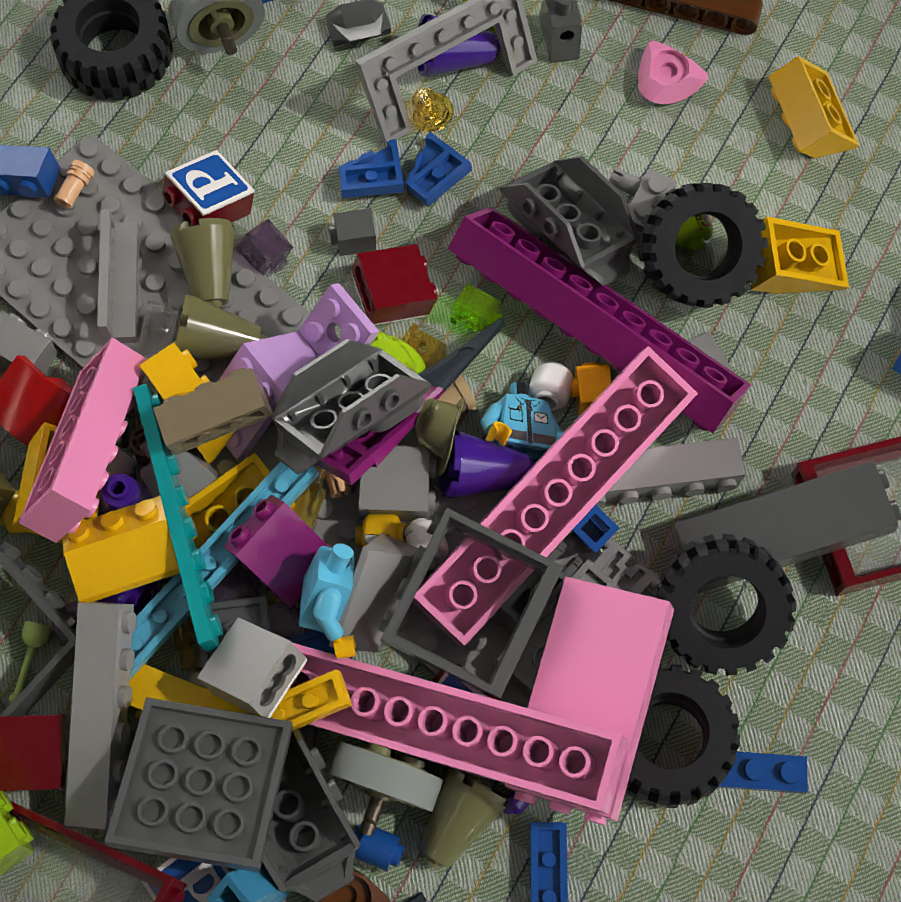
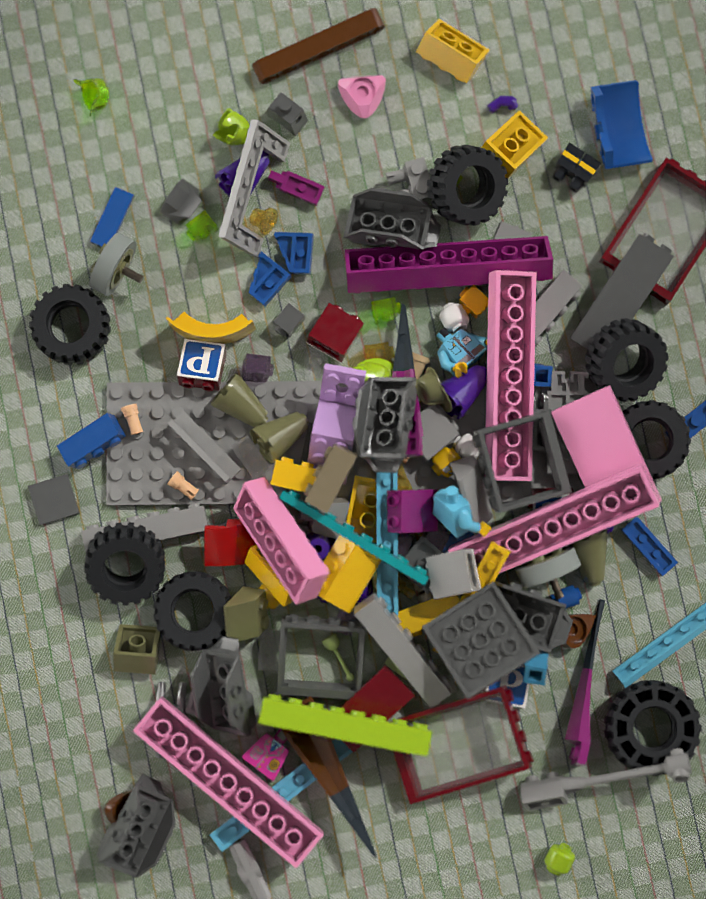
camera: 40 degrees left, 15 degrees up
none -> yellow panel [165,311,256,344]
none -> light nougat pin [168,471,199,500]
none -> clear neon green brick [185,210,218,242]
none -> magenta hinge [268,170,325,206]
none -> dark purple arm [487,95,518,113]
none -> black hips [552,142,602,193]

